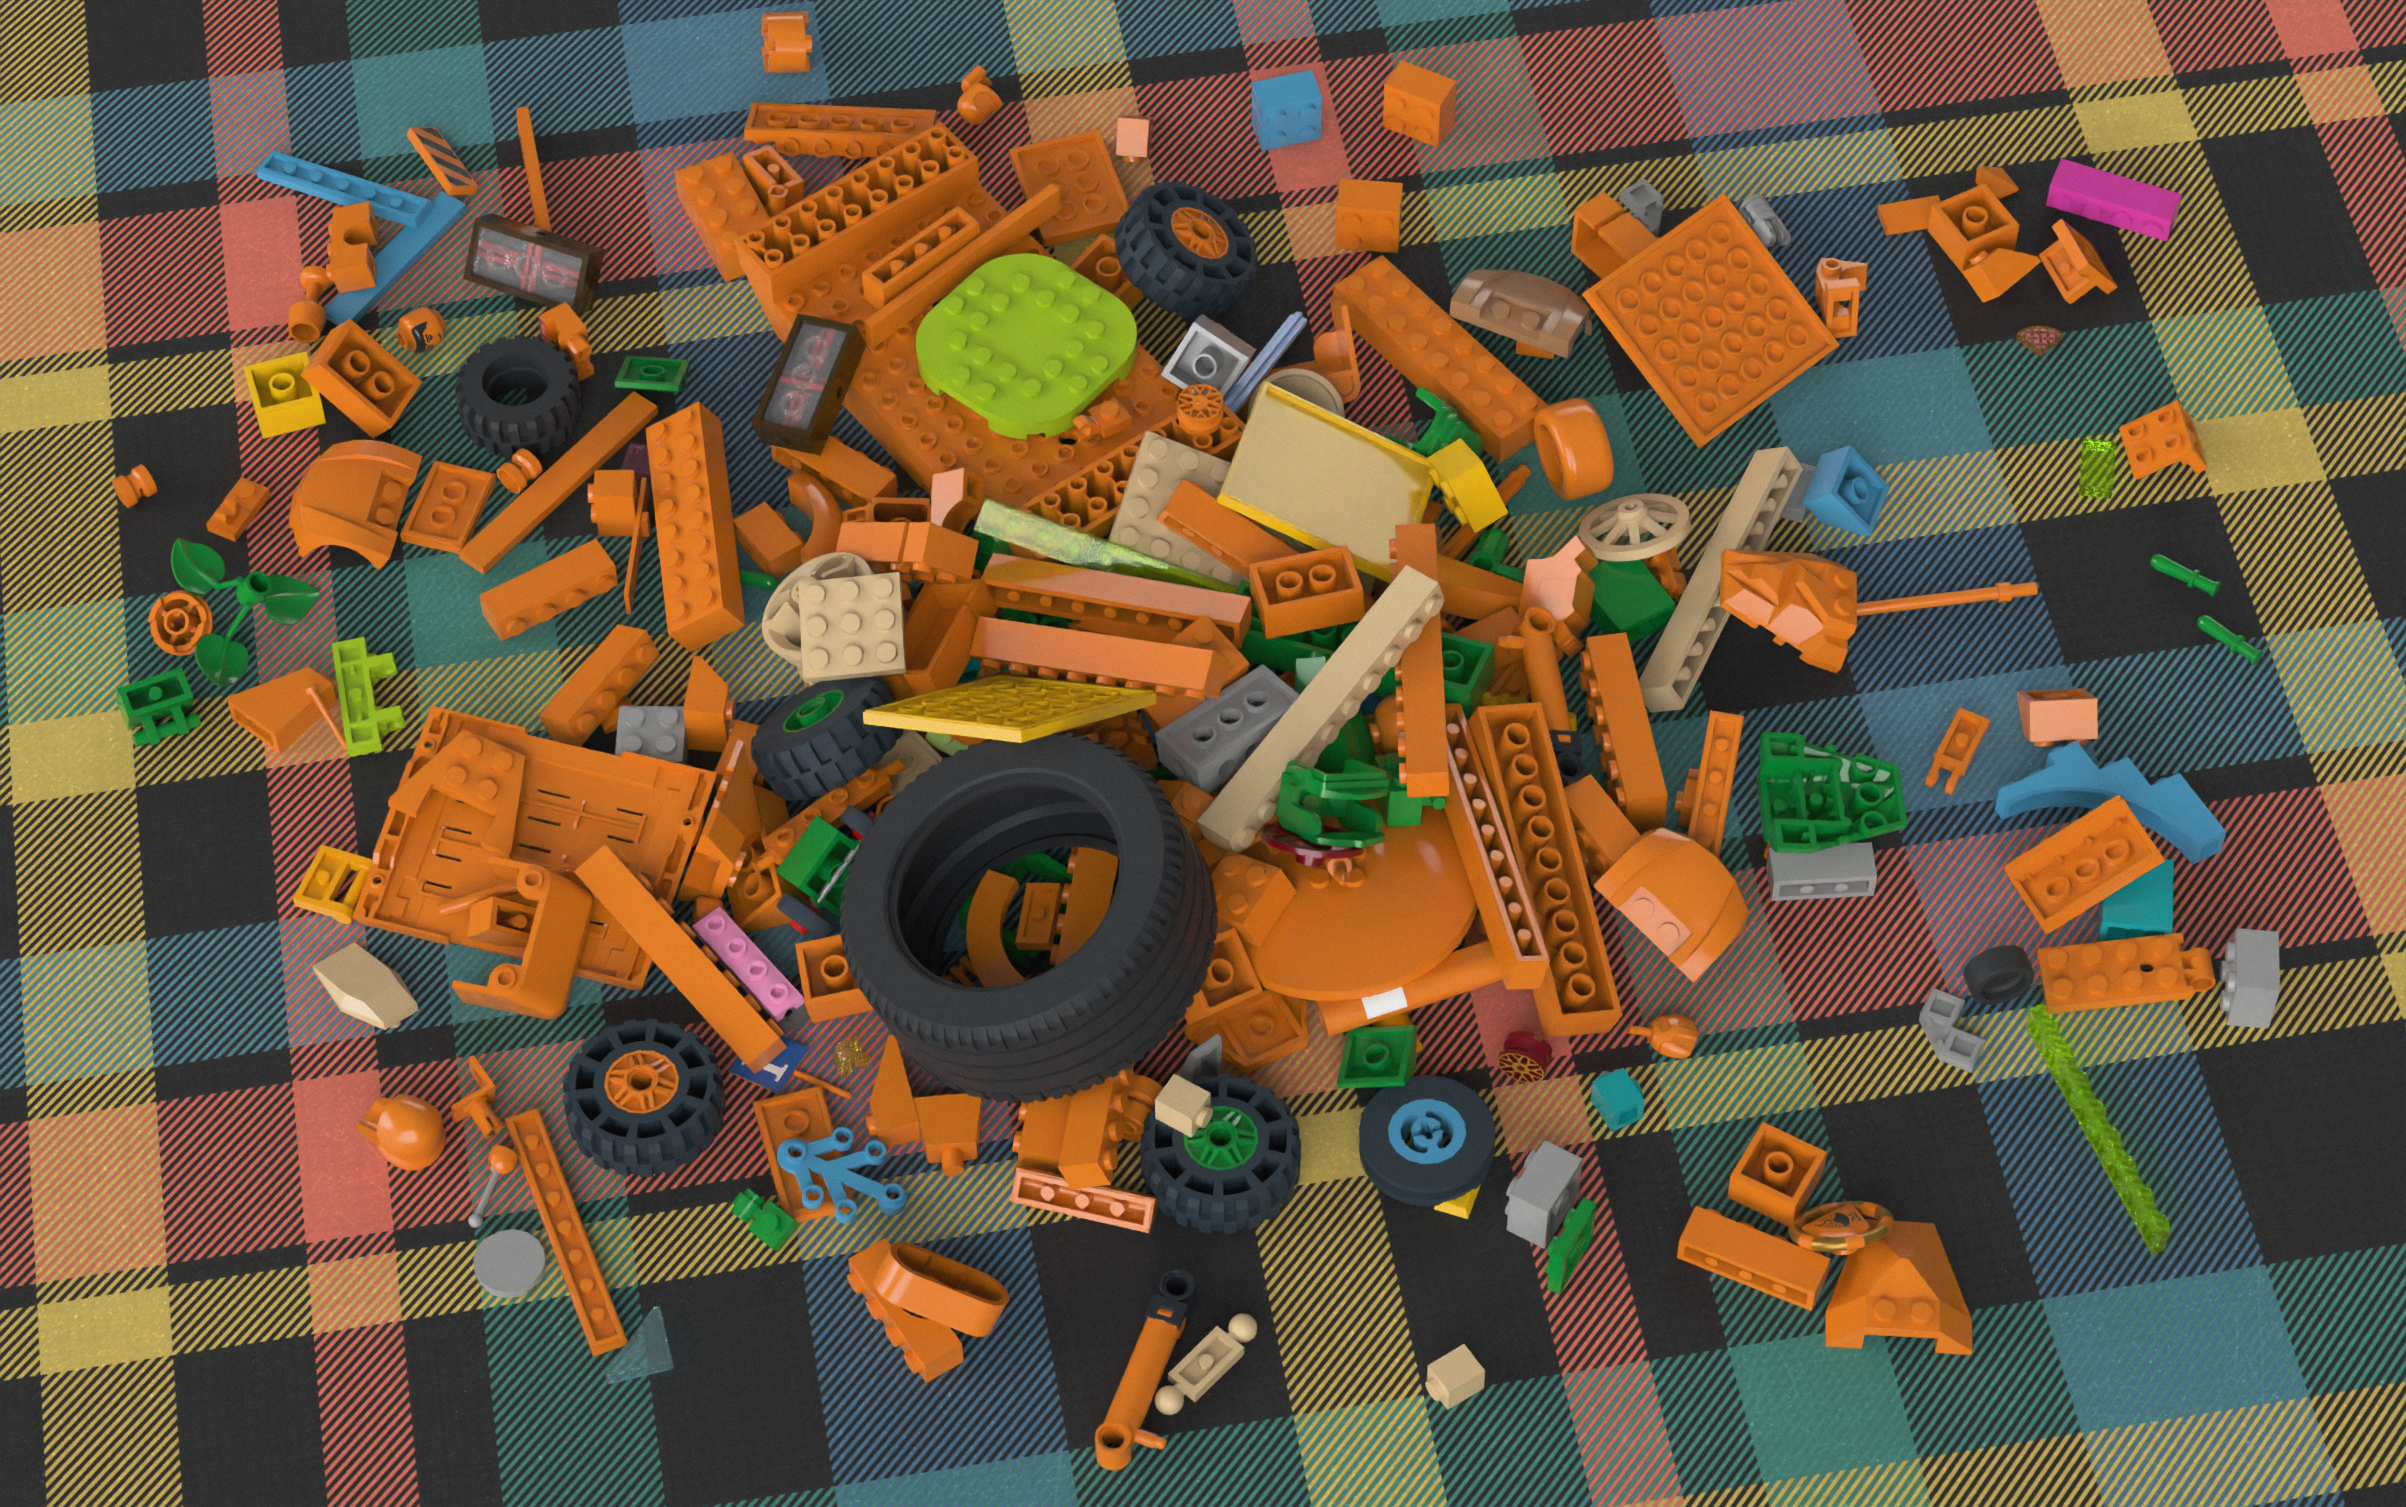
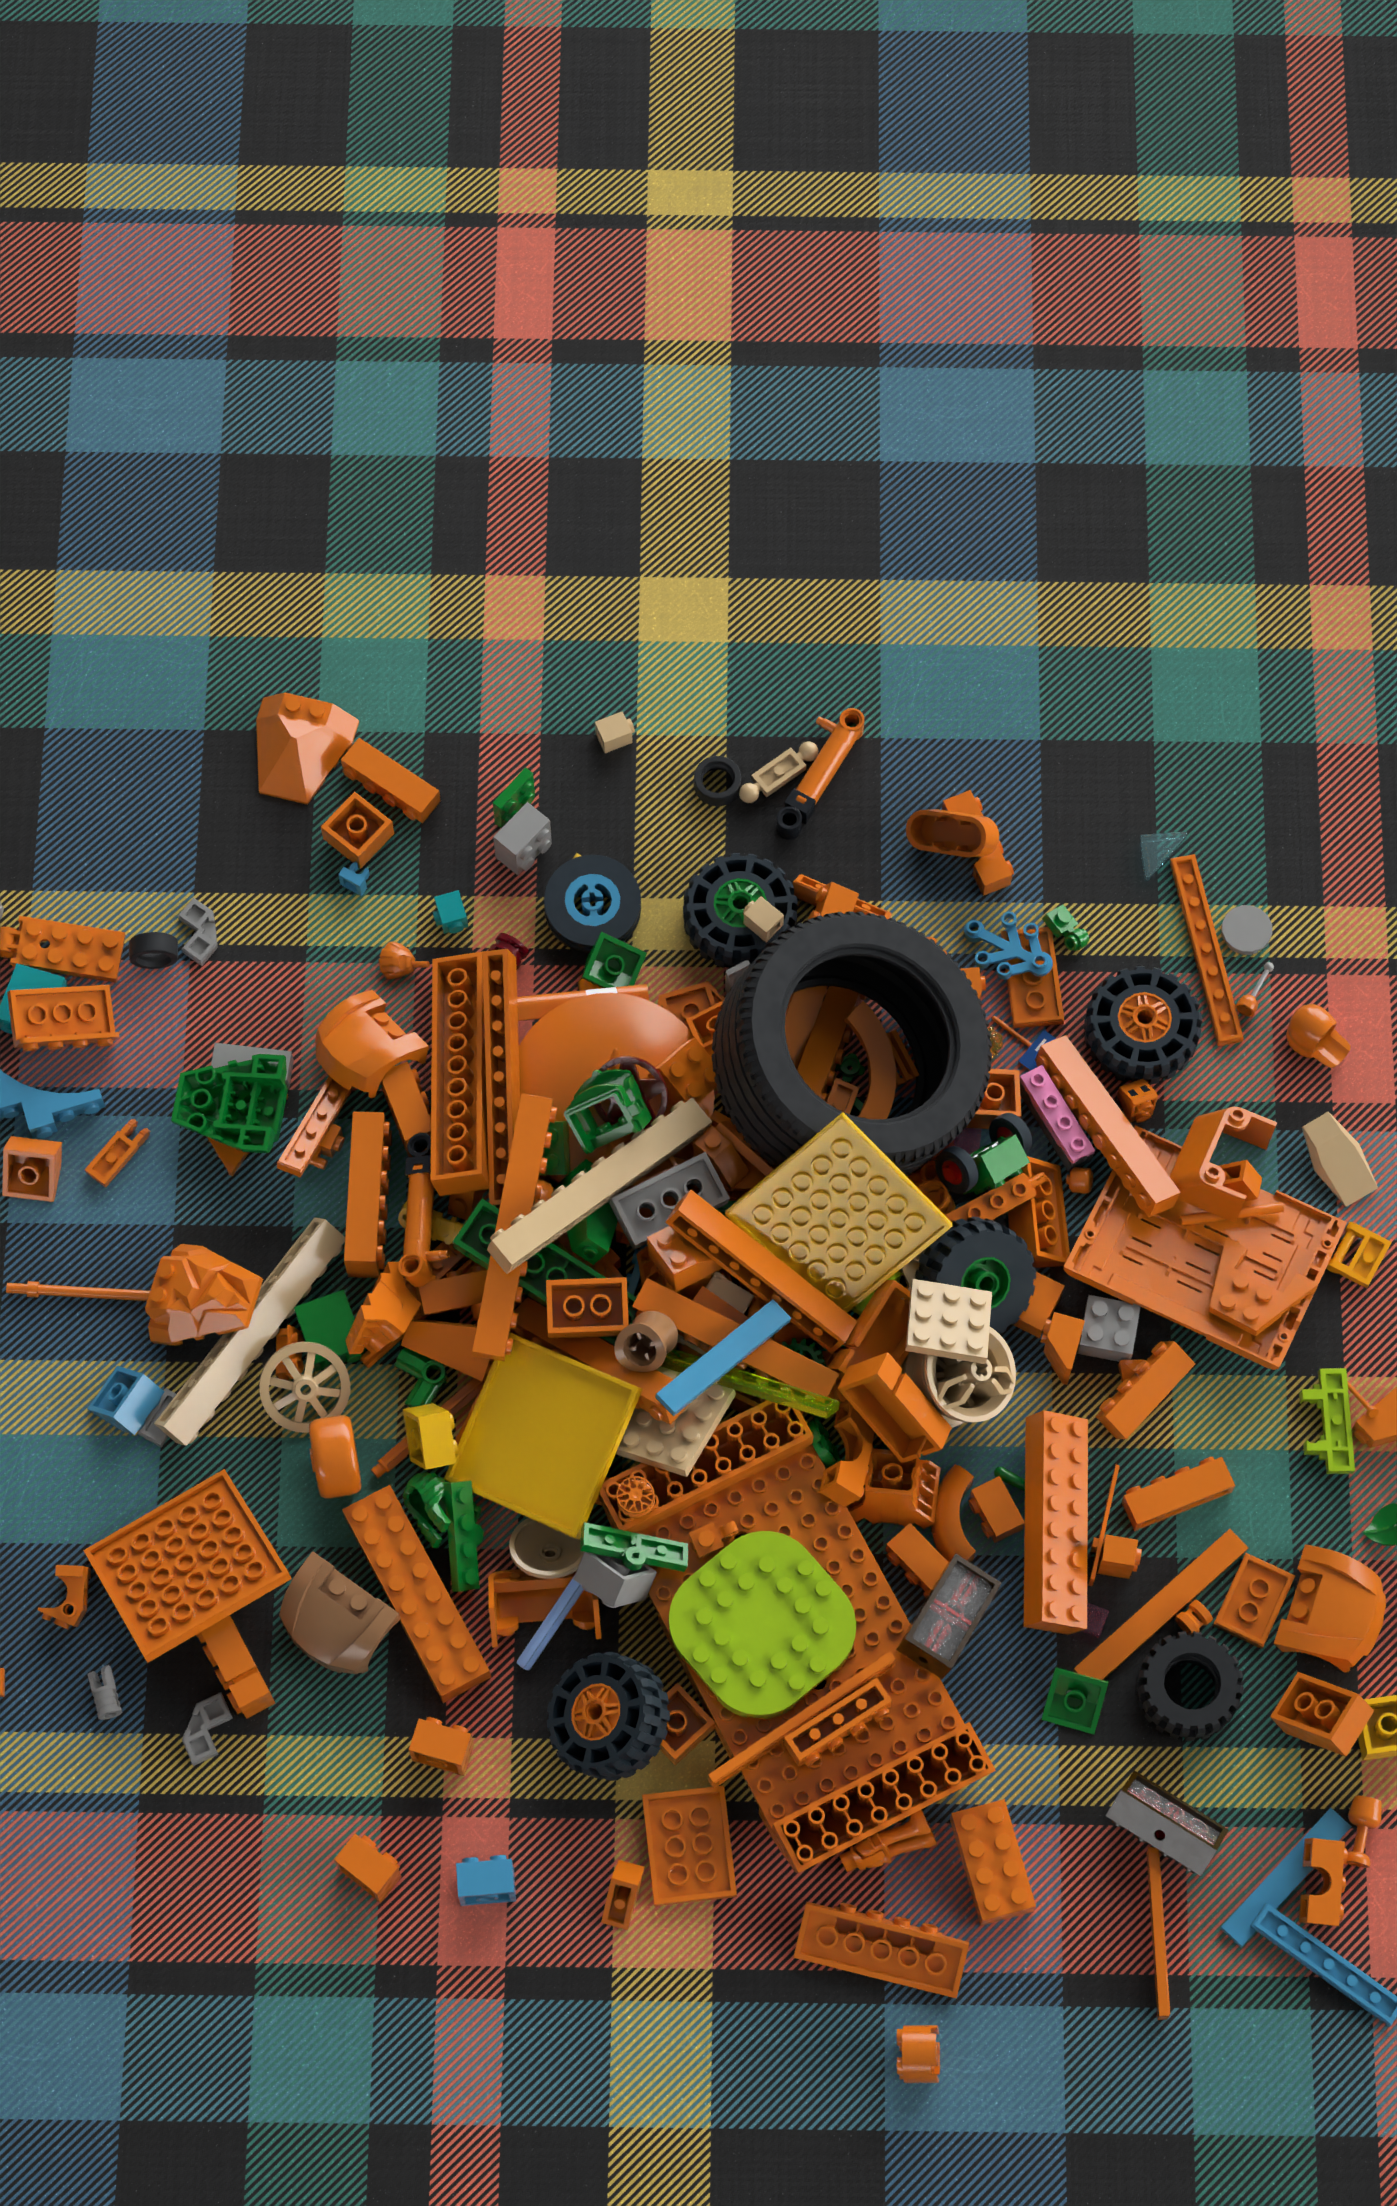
camera: 170 degrees left, 15 degrees up
orange head [396,306,446,354] -> none
orange tile [407,127,478,195] -> none
orange bracket [451,1055,504,1139] -> none
orange hips [538,301,594,381] -> none
orange wedge [676,739,762,901] -> none
orange hinge [743,145,804,218] -> none
orange piece [957,65,1003,125] -> none
piece [1788,1201,1894,1255] -> none
clear neon green plate [2025,1004,2171,1254] -> none
none -> dark azure tile [338,862,369,896]
none -> green hinge [444,1481,484,1592]
none -> green hinge [580,1522,688,1572]
none -> medium nougat hat [614,1311,678,1372]
none -> dark azure tile [655,1299,791,1417]
none -> black tyre [694,756,741,806]
none -> orange slope [1117,1078,1158,1123]

